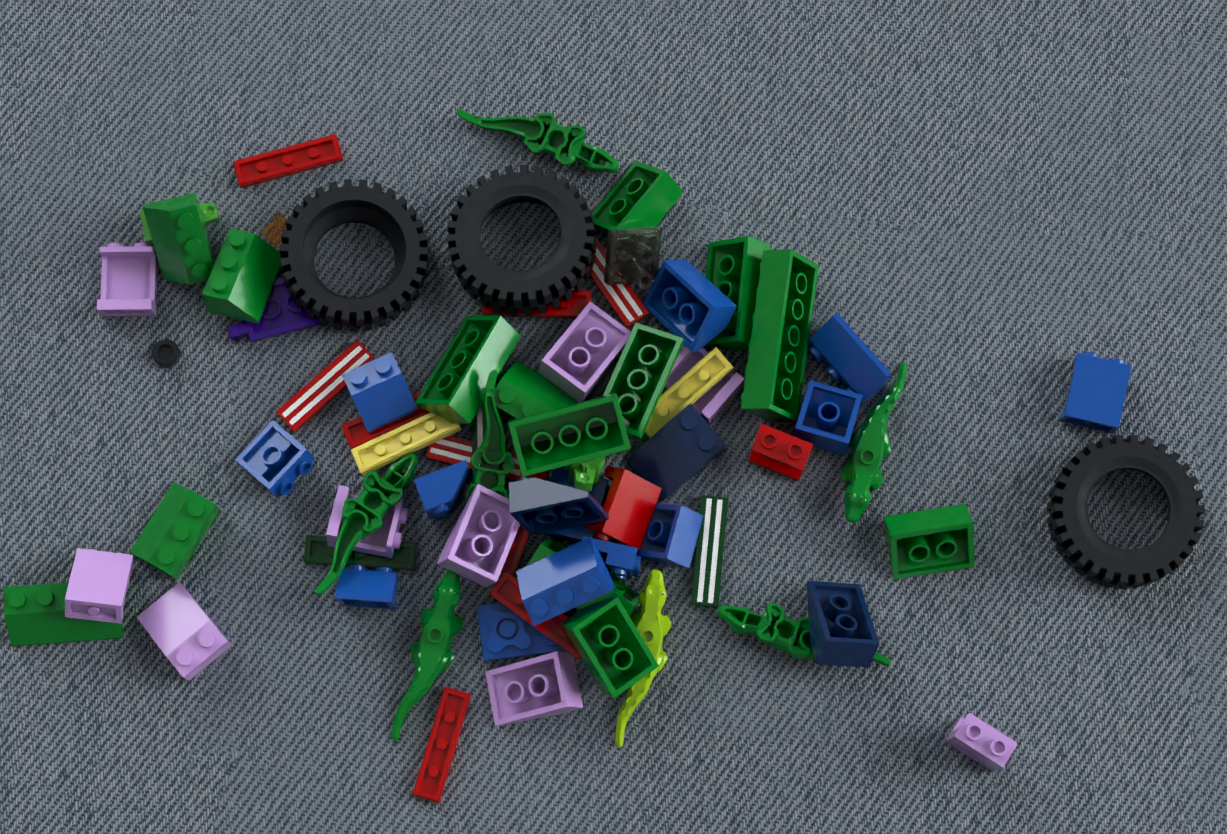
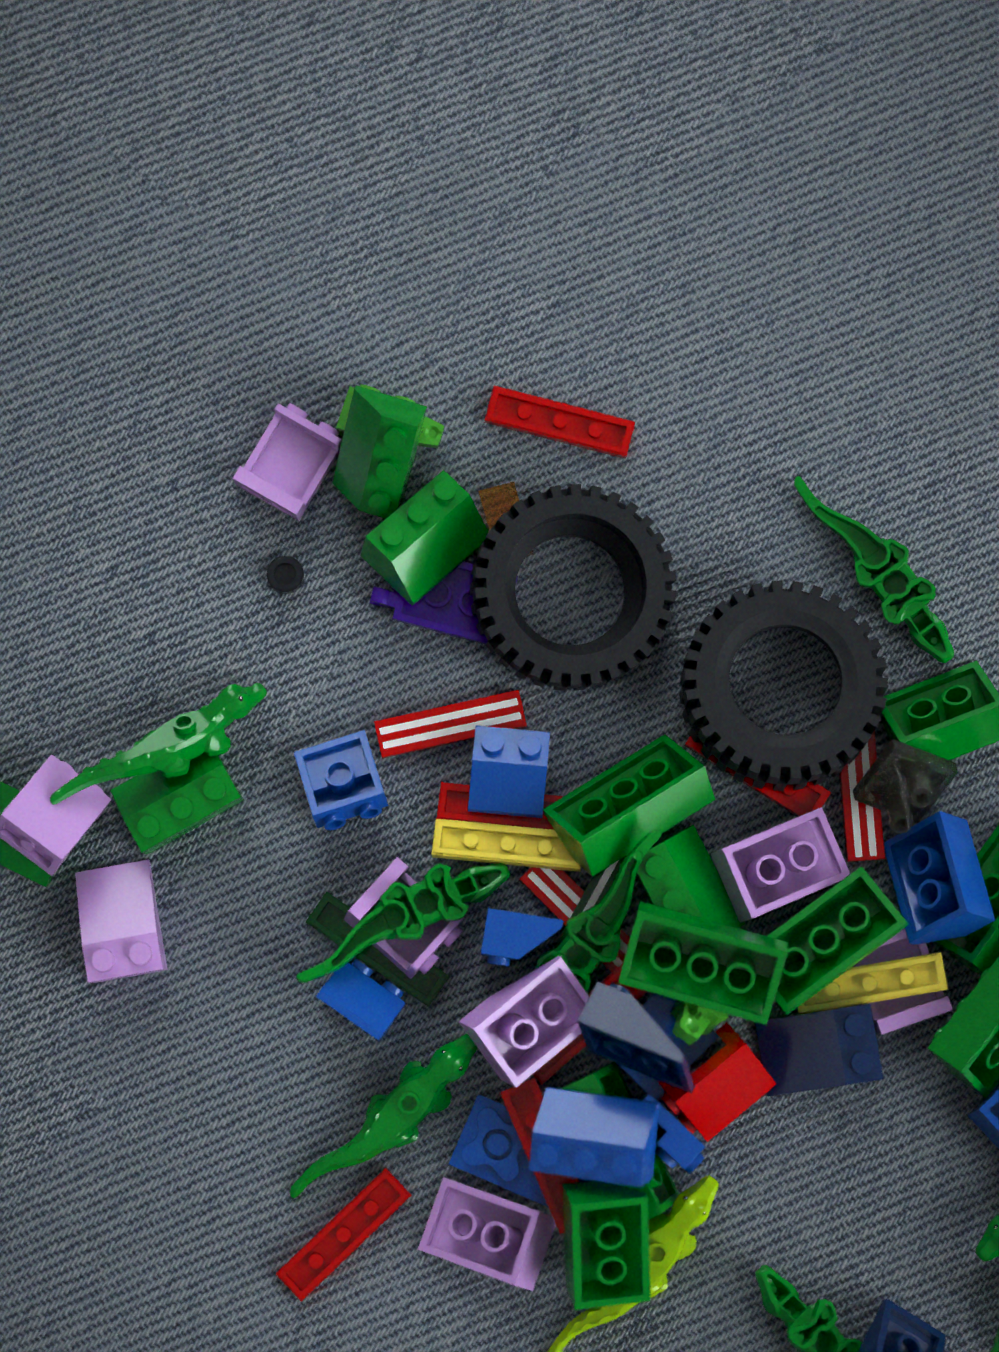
camera: 30 degrees right, 5 degrees up
blue slope [637,503,703,568] -> none
dark green tile [691,495,729,608] -> none
red panel [748,423,813,481] -> none
none -> green animal [50,683,267,805]

